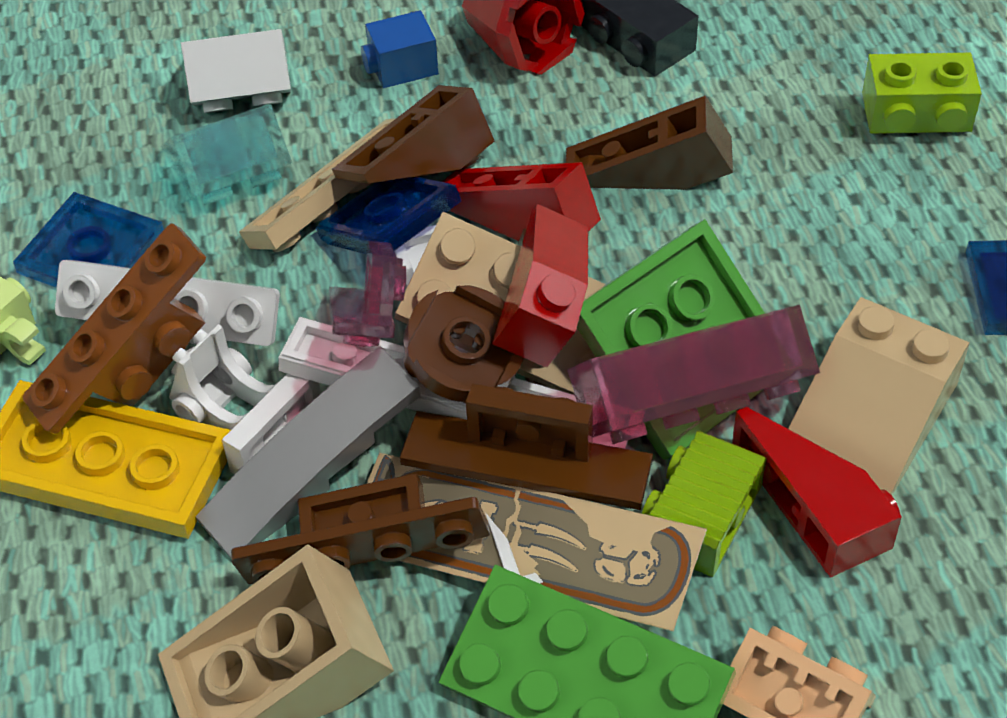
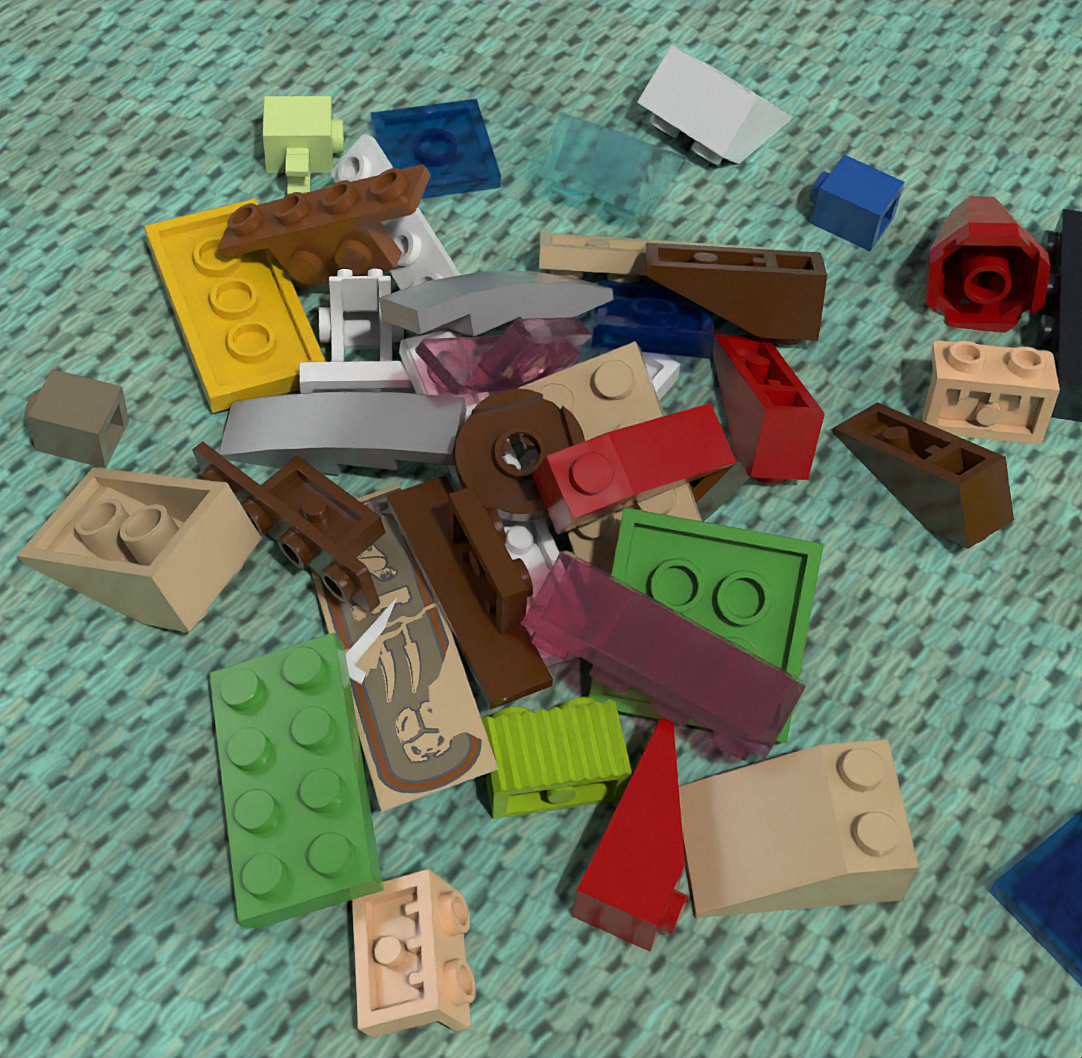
camera: 45 degrees right, 5 degrees up
none -> dark tan brick [24,369,129,469]
none -> light grey slope [379,271,613,339]
none -> light nougat bracket [922,341,1060,445]

